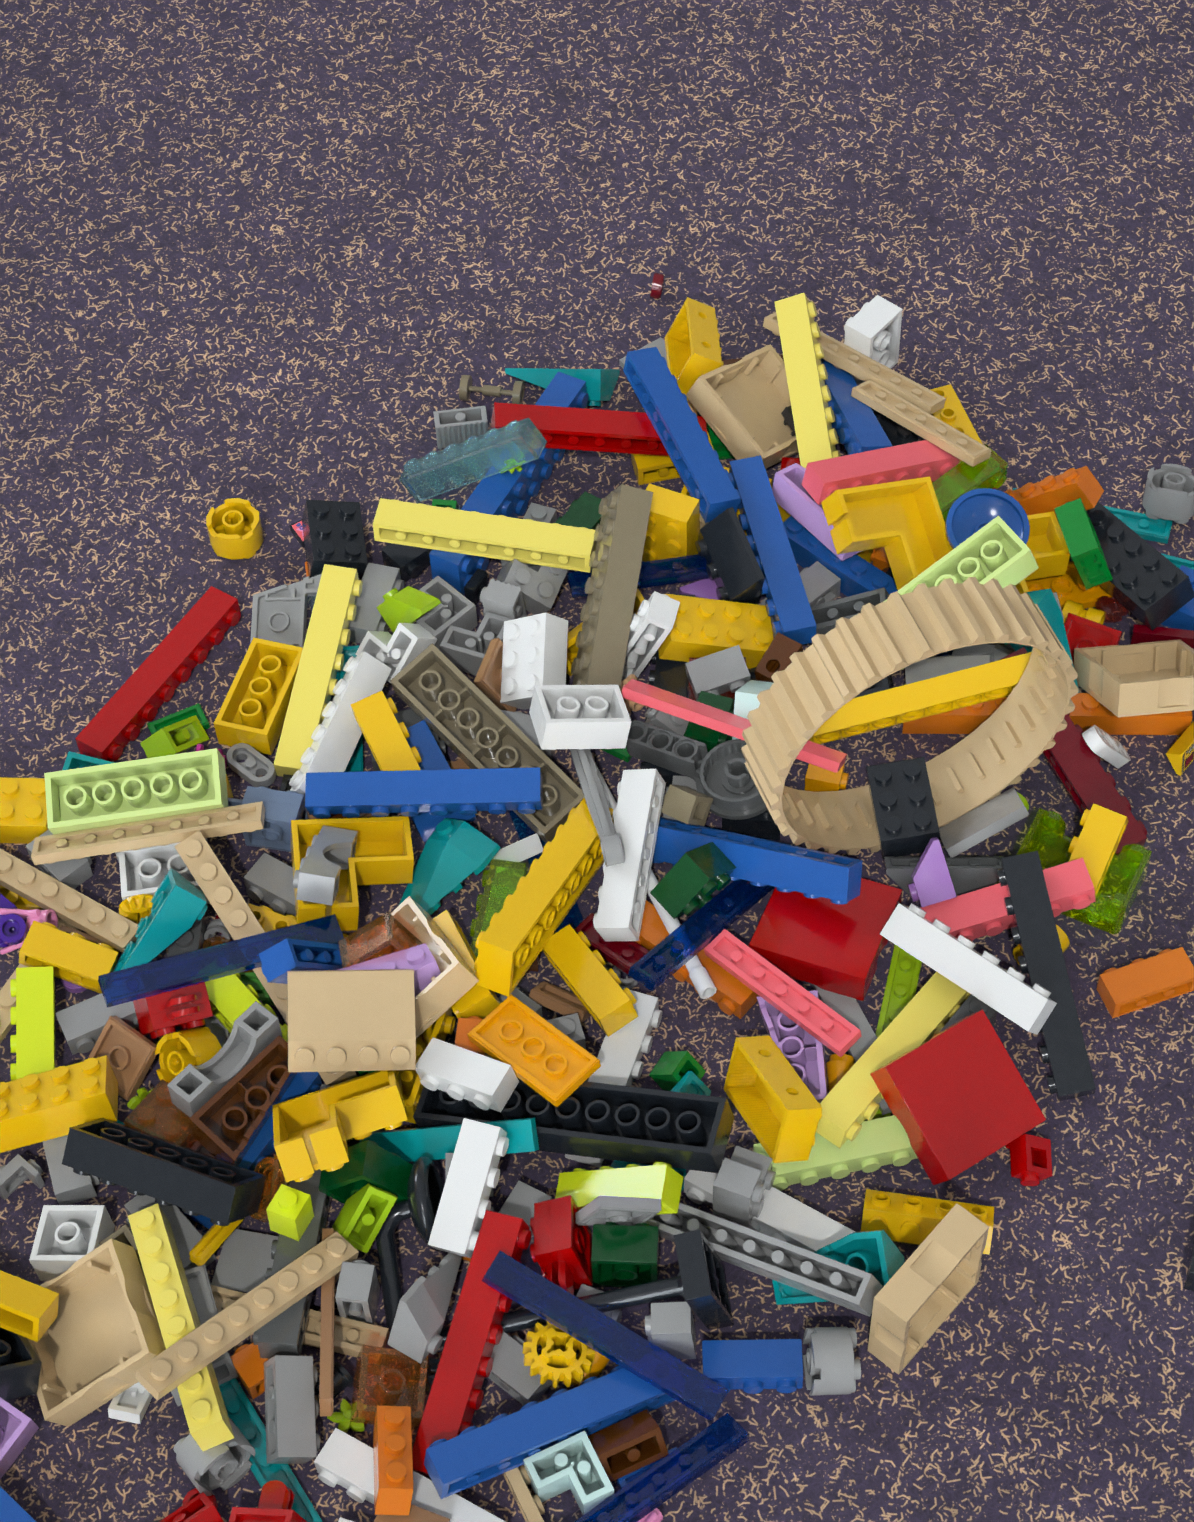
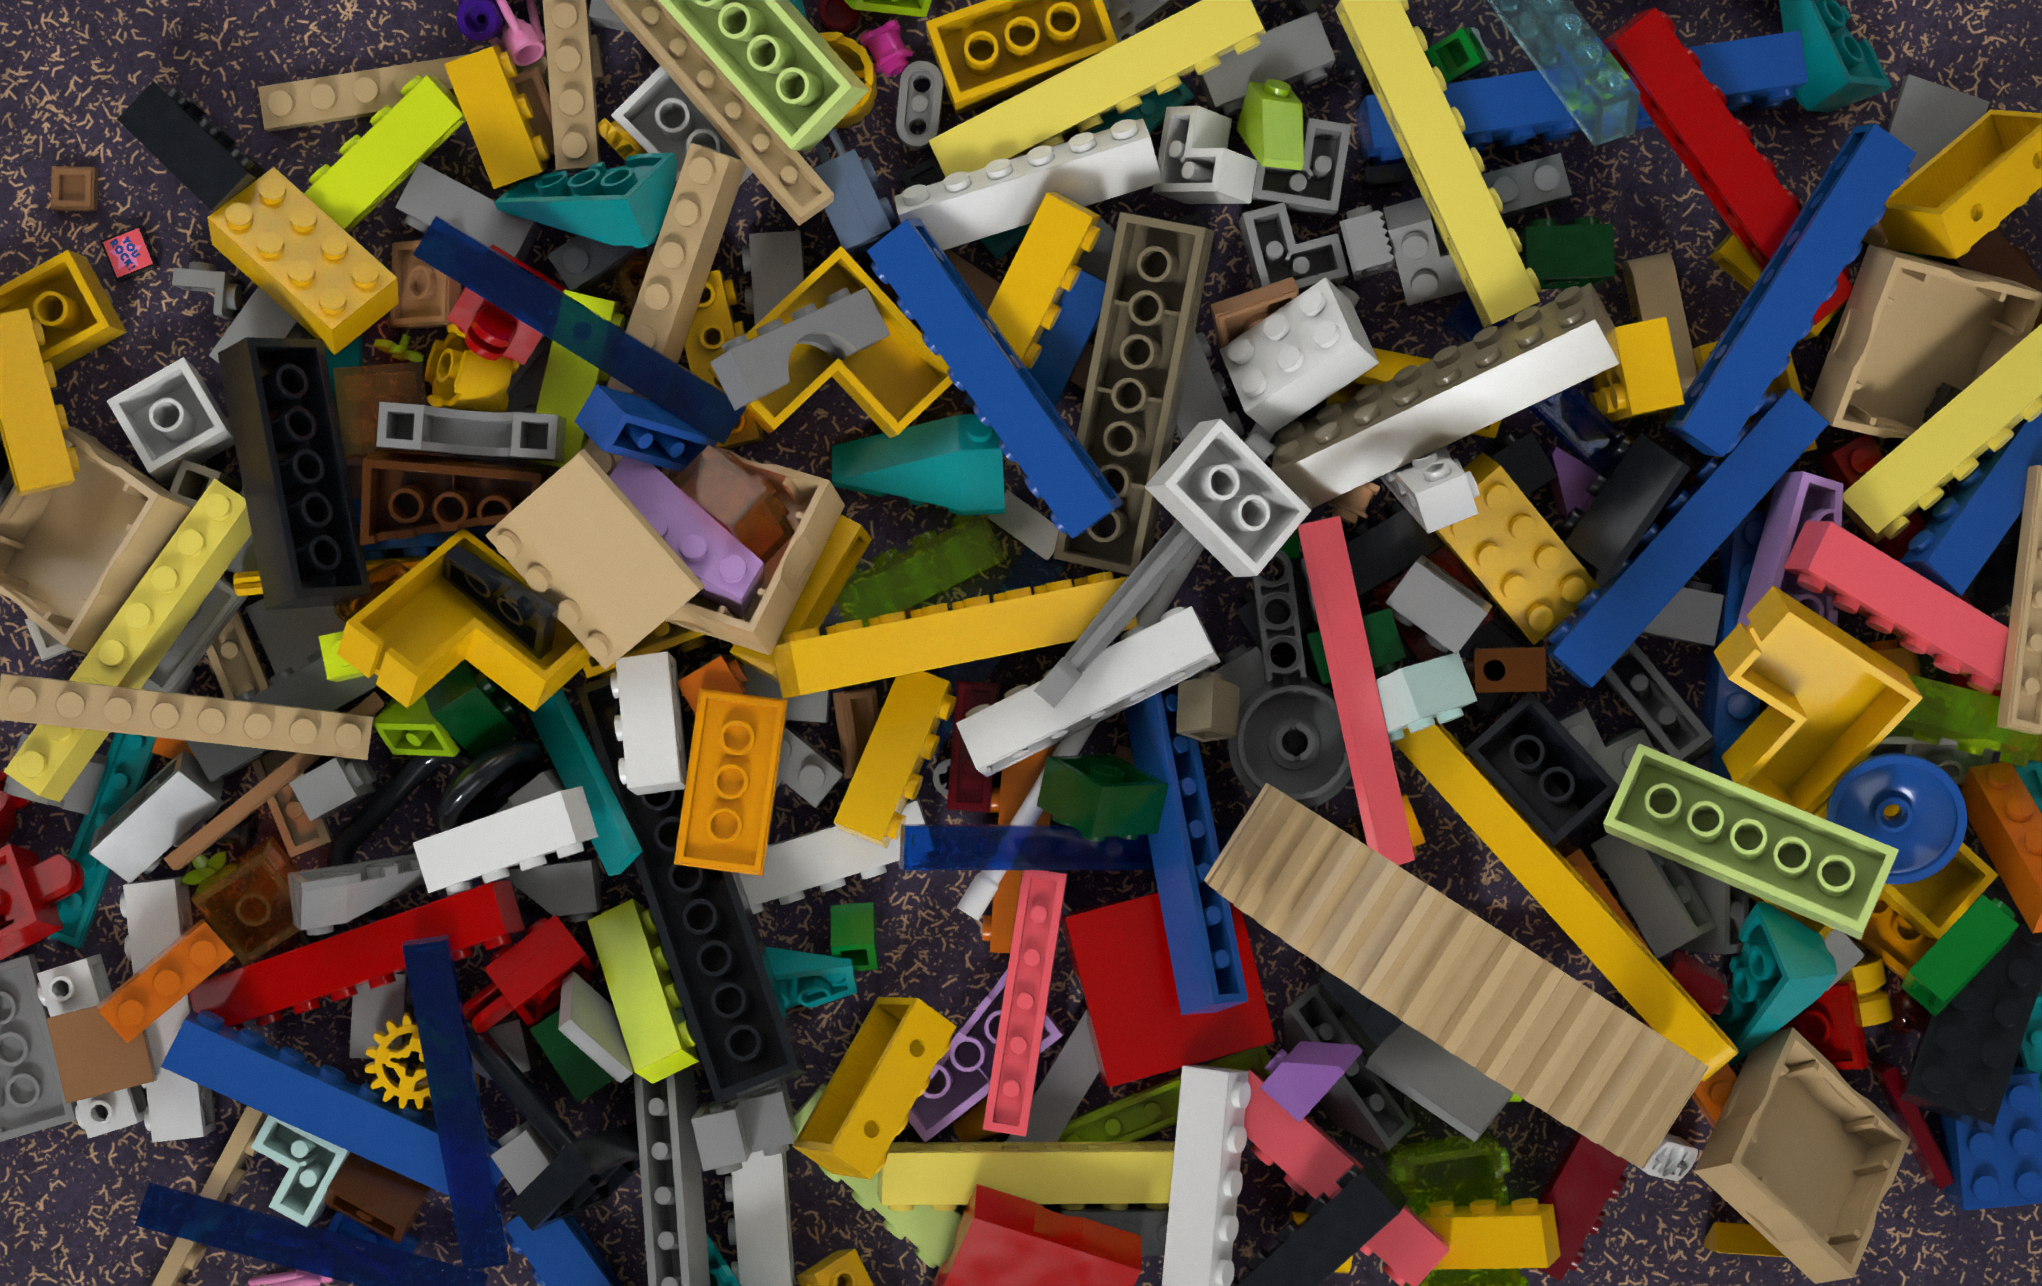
camera: 55 degrees right, 35 degrees up
none -> black wing [443,545,558,660]

